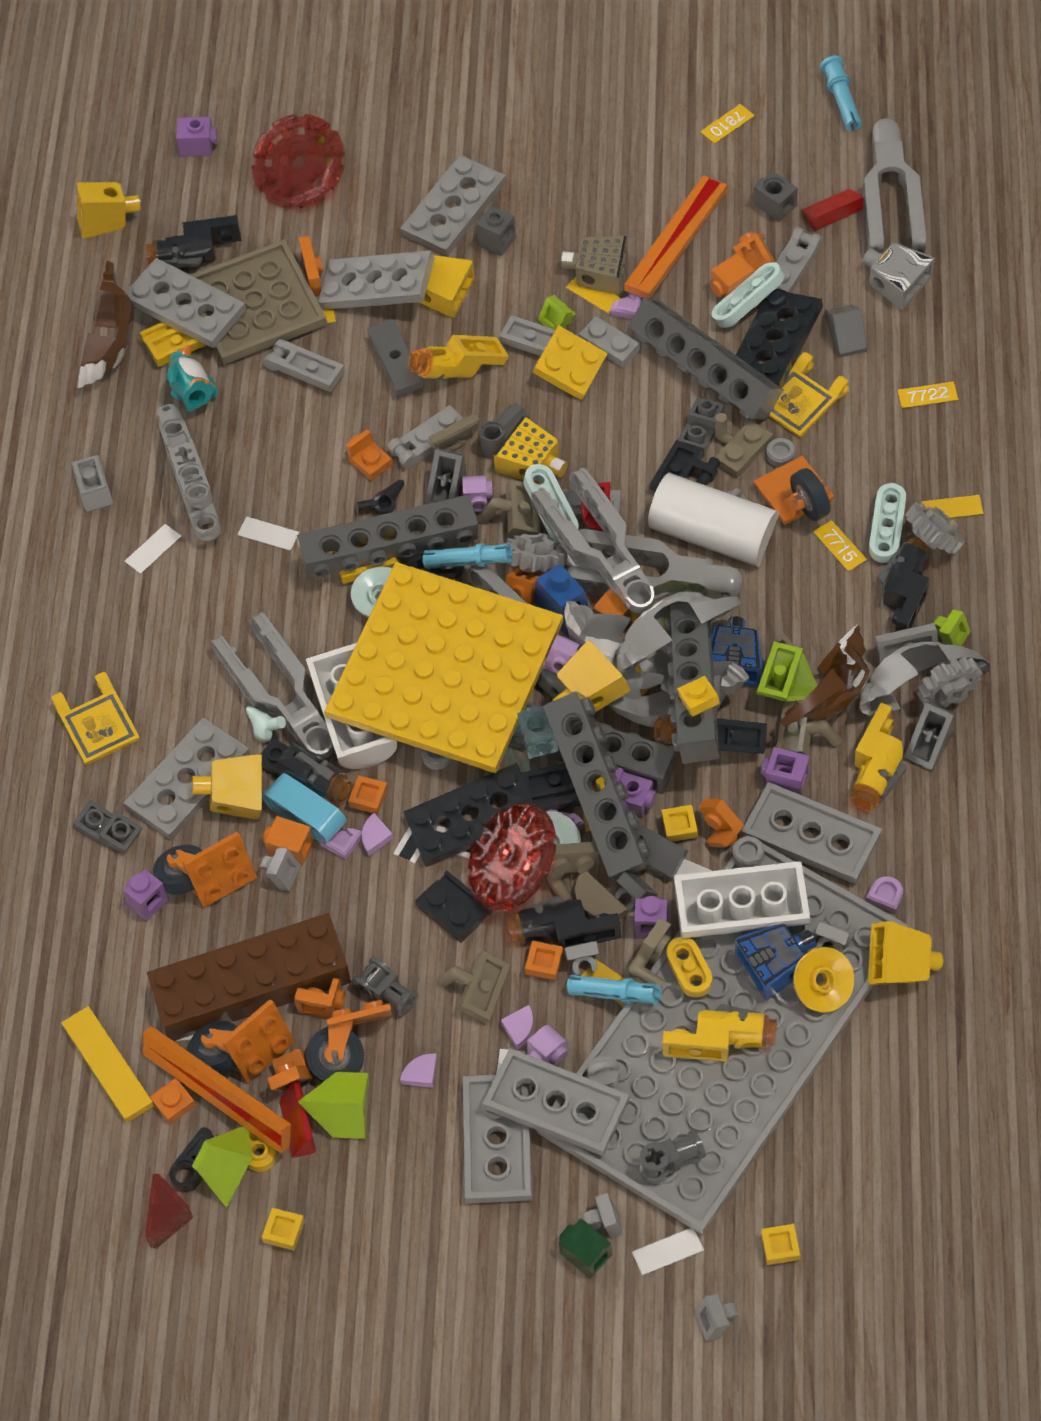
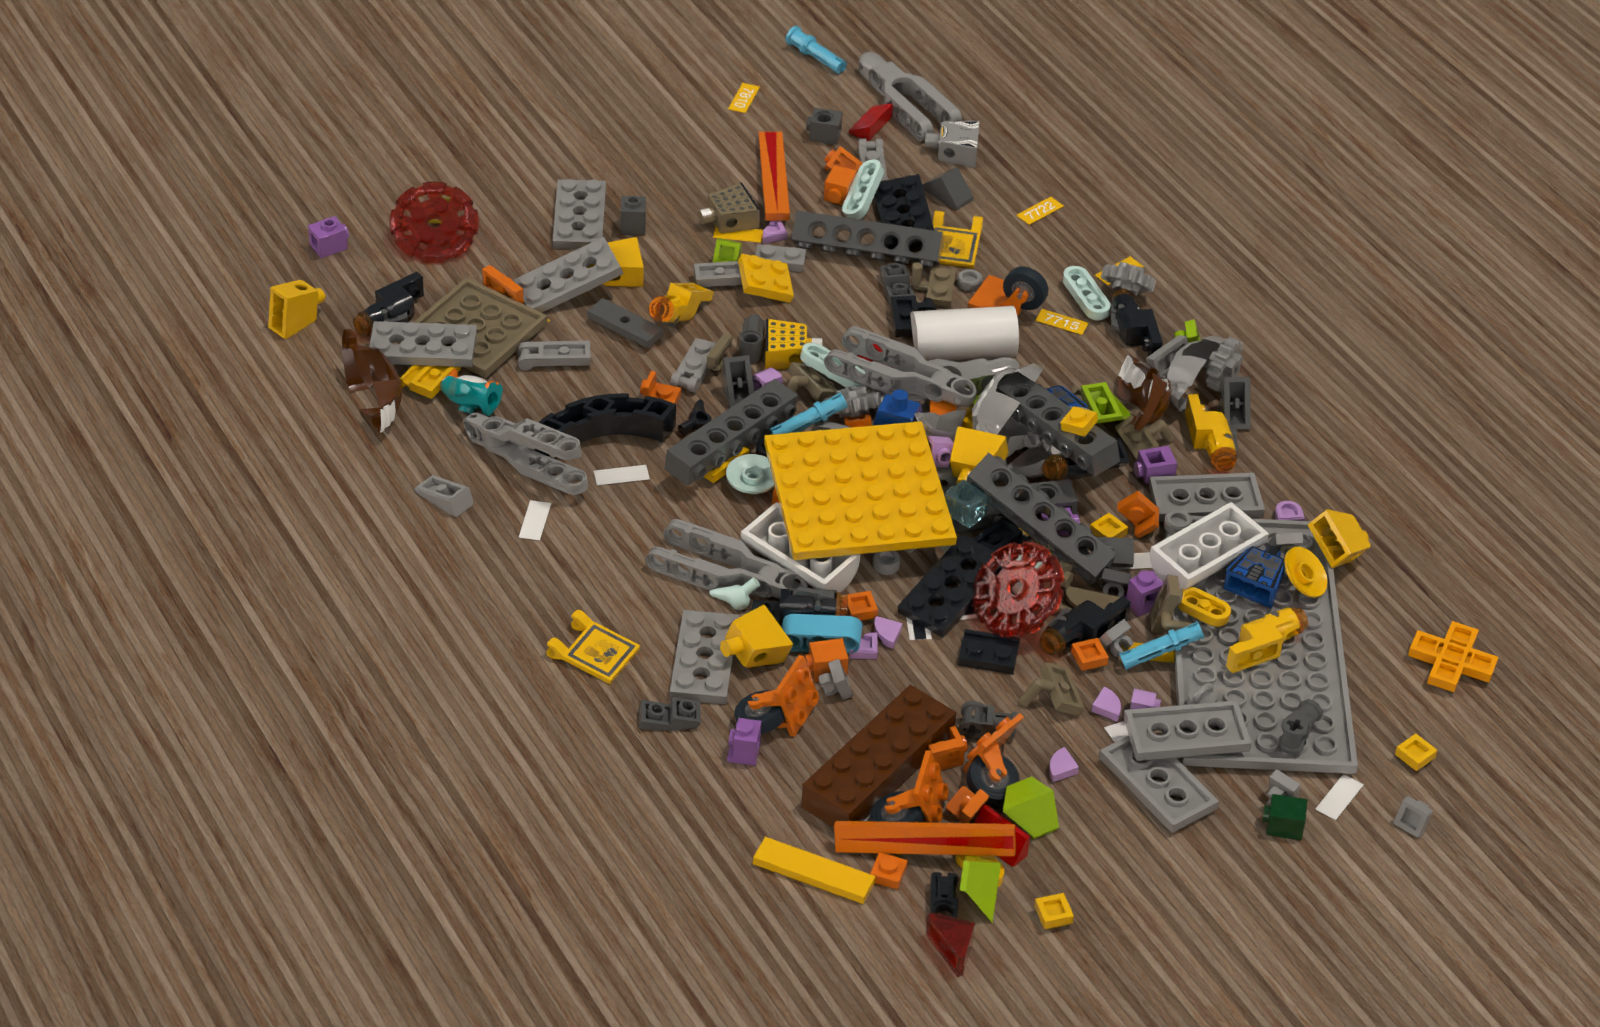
camera: 40 degrees left, 15 degrees down
none -> black brick [531,393,676,459]
none -> light orange plate [1408,621,1499,692]

